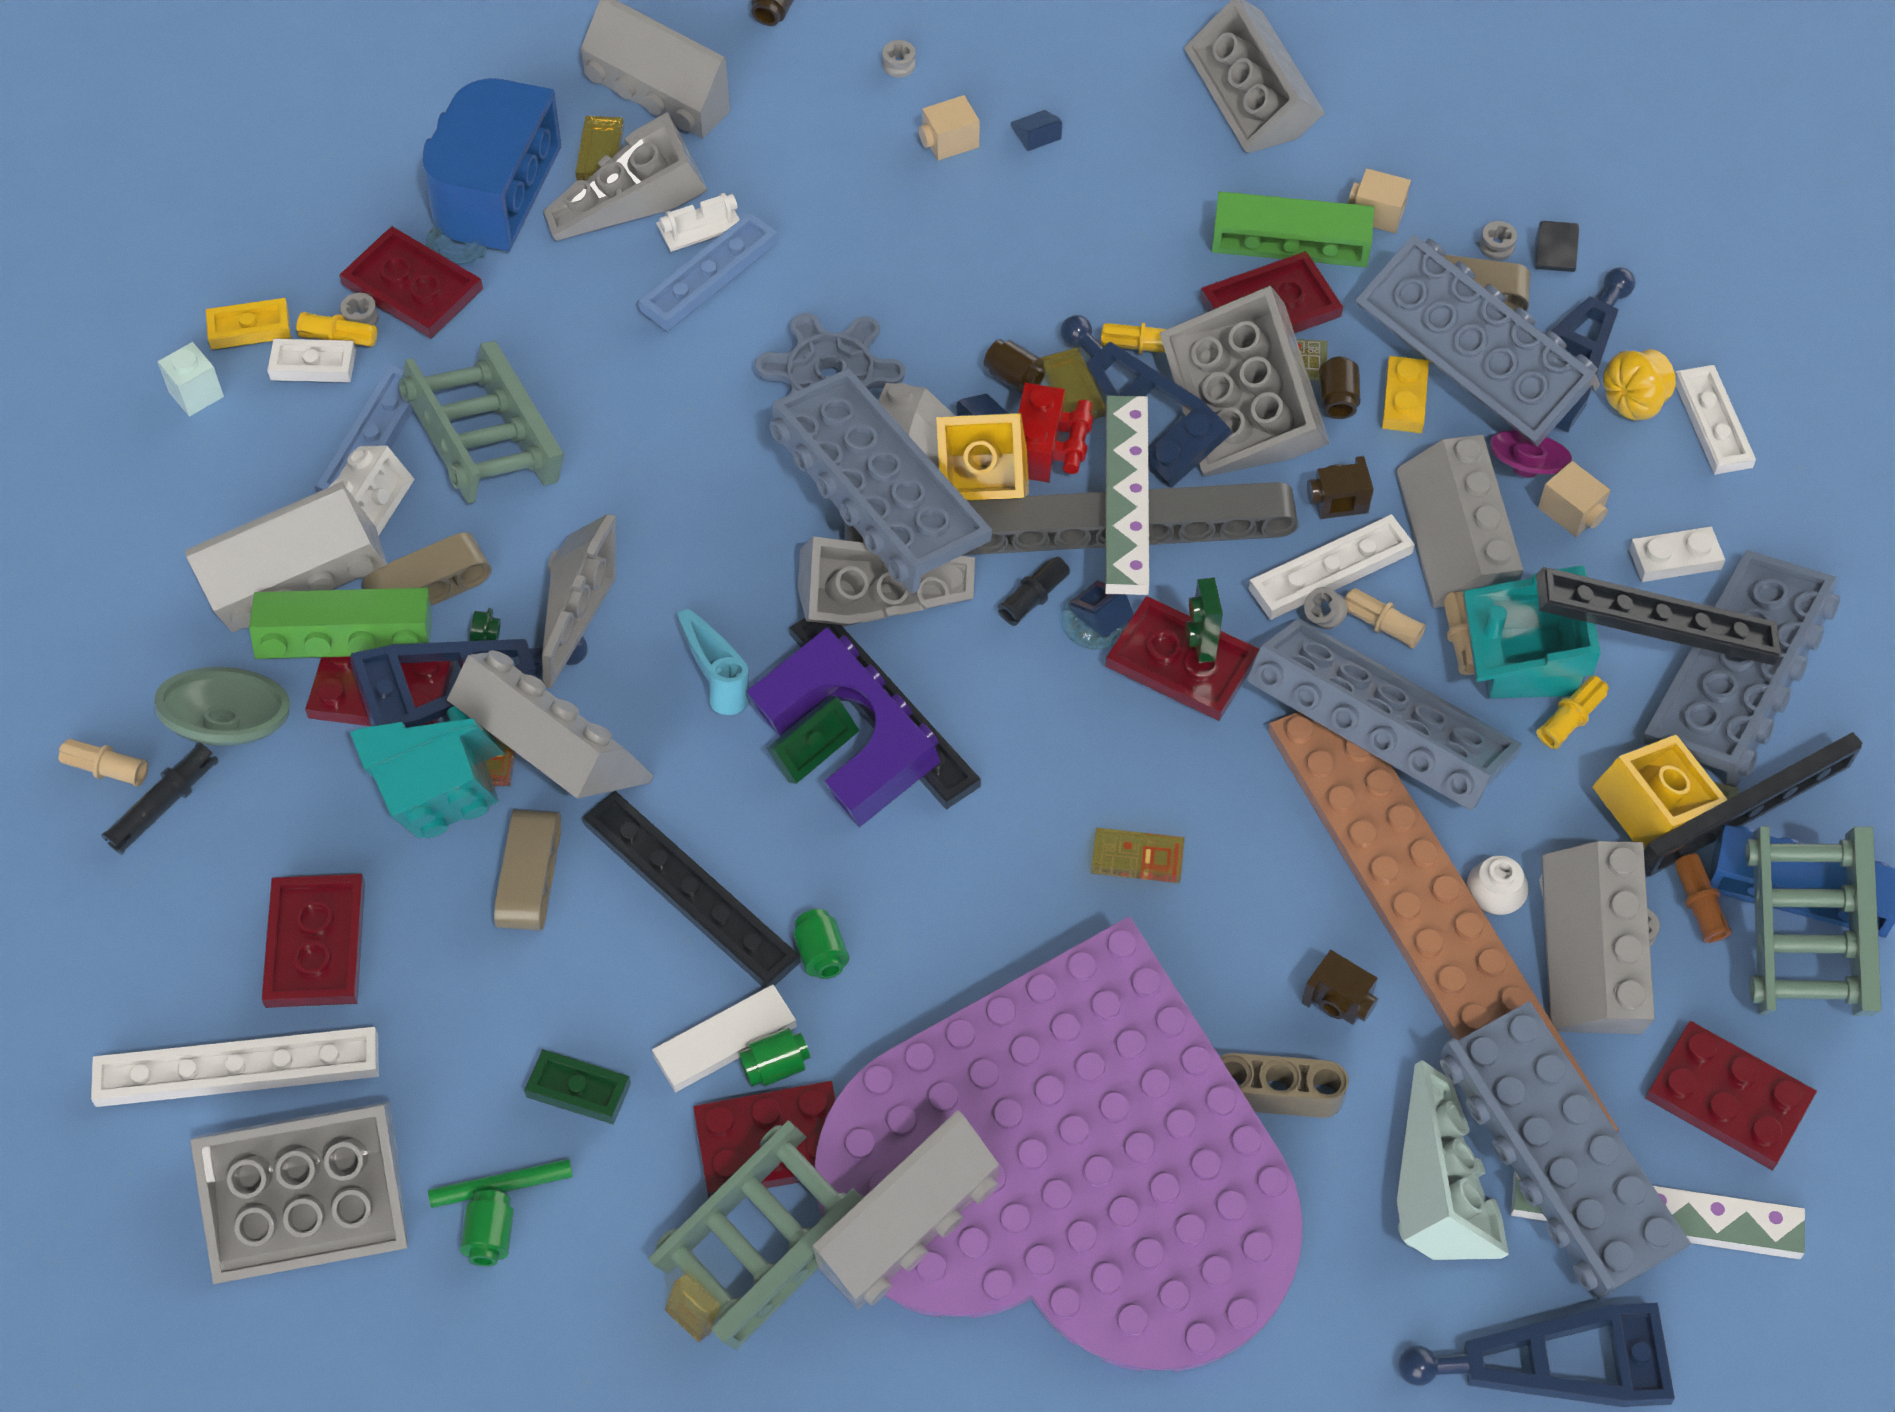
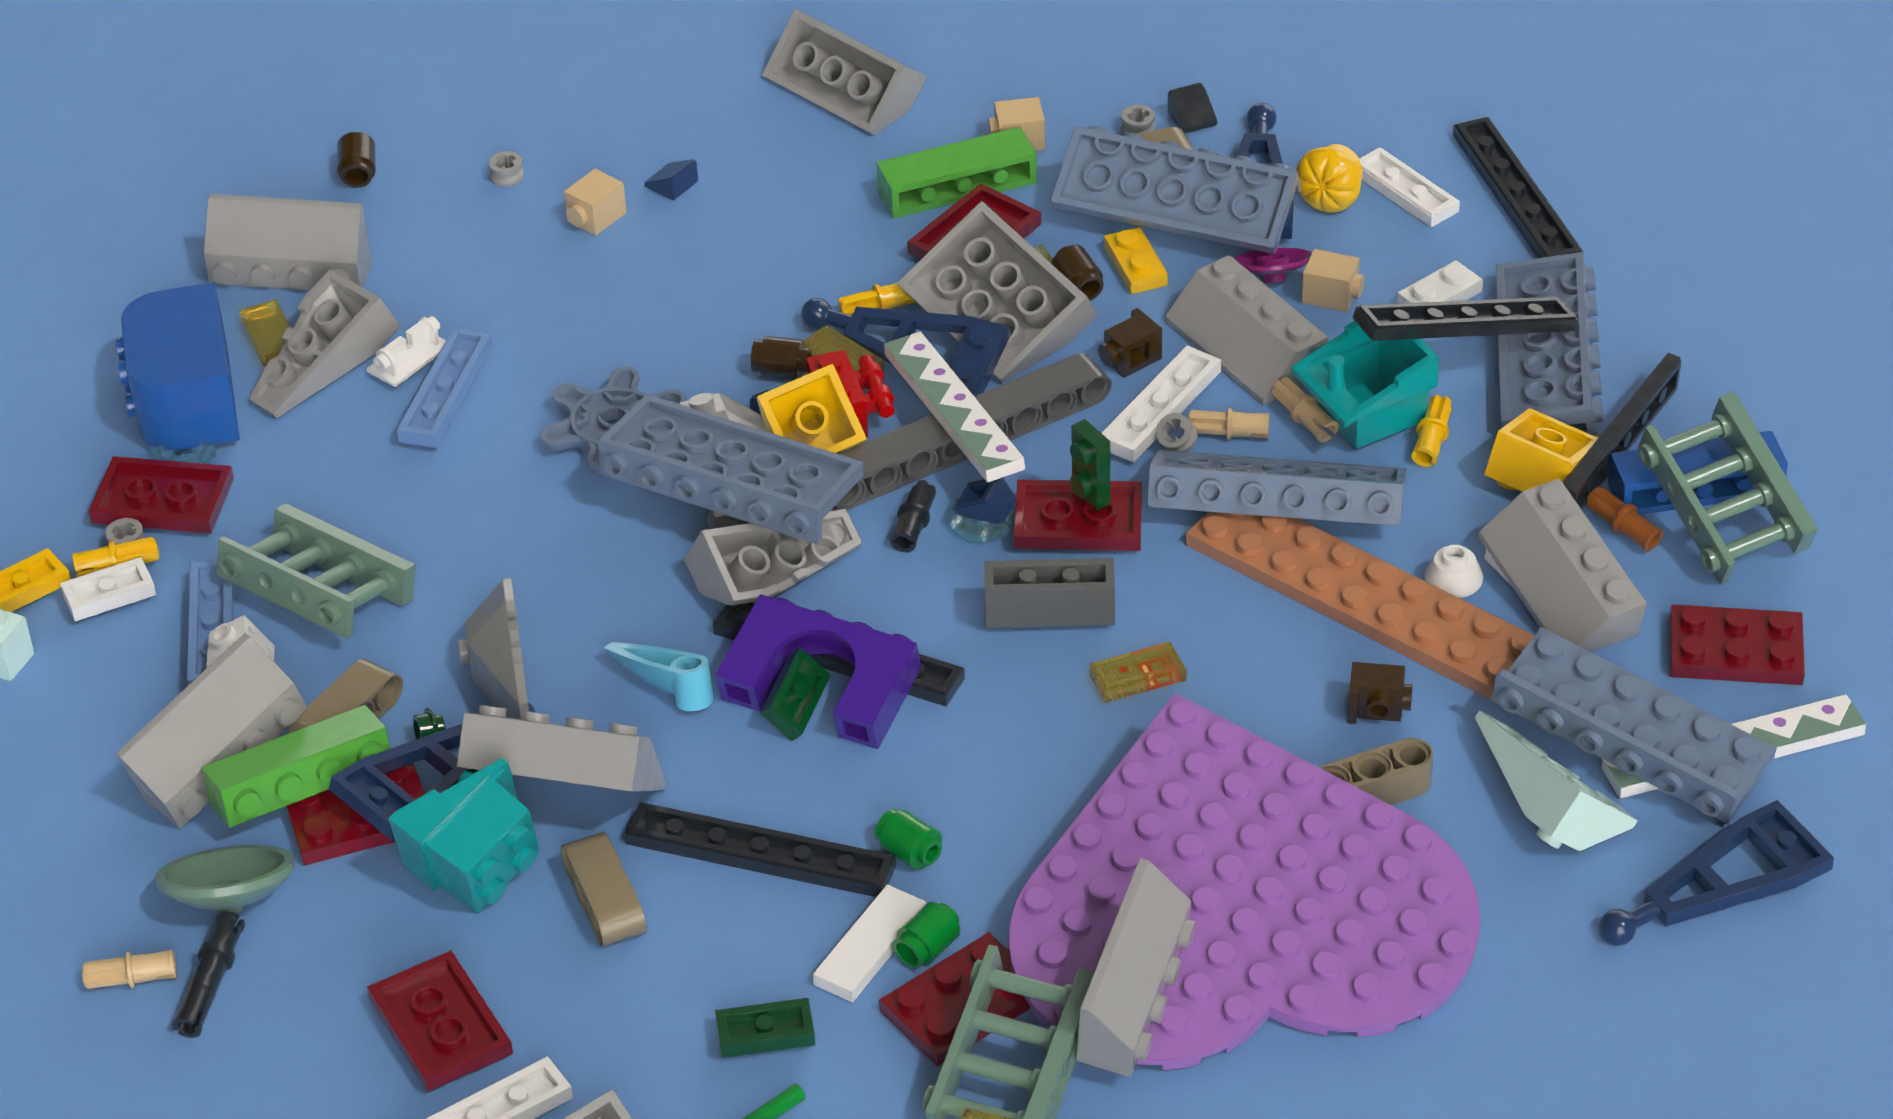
camera: 25 degrees left, 15 degrees down
none -> dark grey brick [984,558,1115,628]
none -> black tile [1453,117,1584,258]

